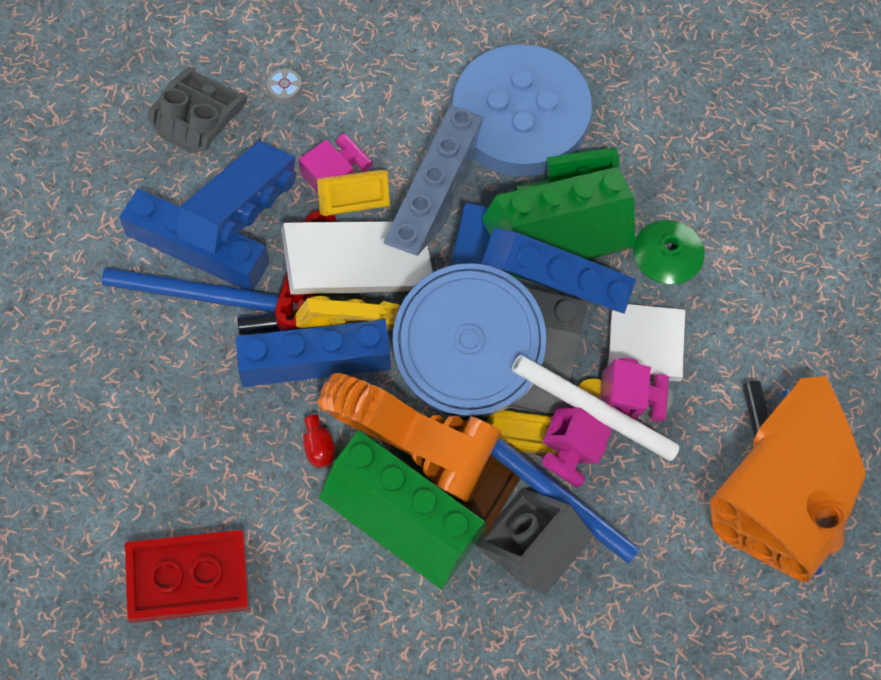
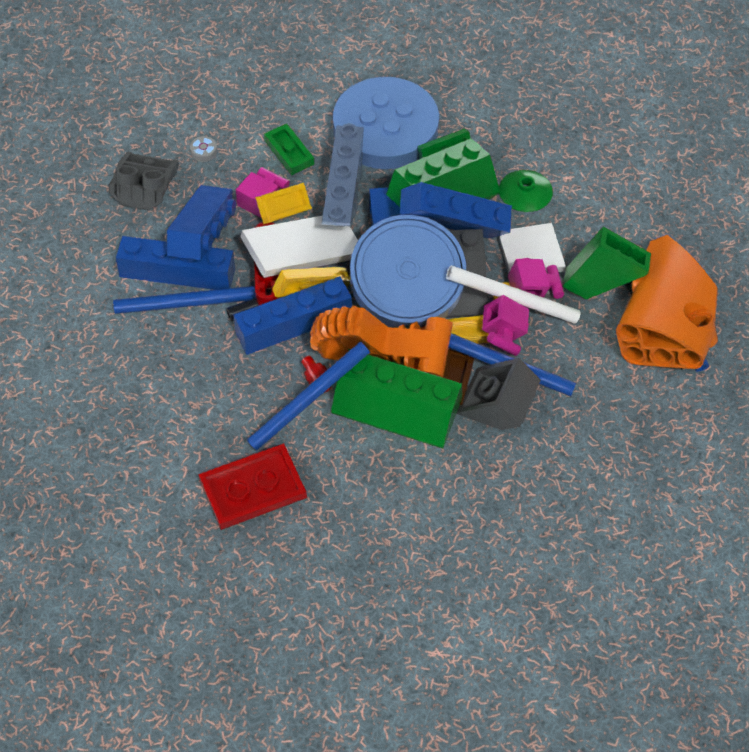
camera: 15 degrees left, 10 degrees down
none -> blue piece [247,341,370,451]
none -> green plate [264,123,314,176]
none -> green slope [562,226,651,300]

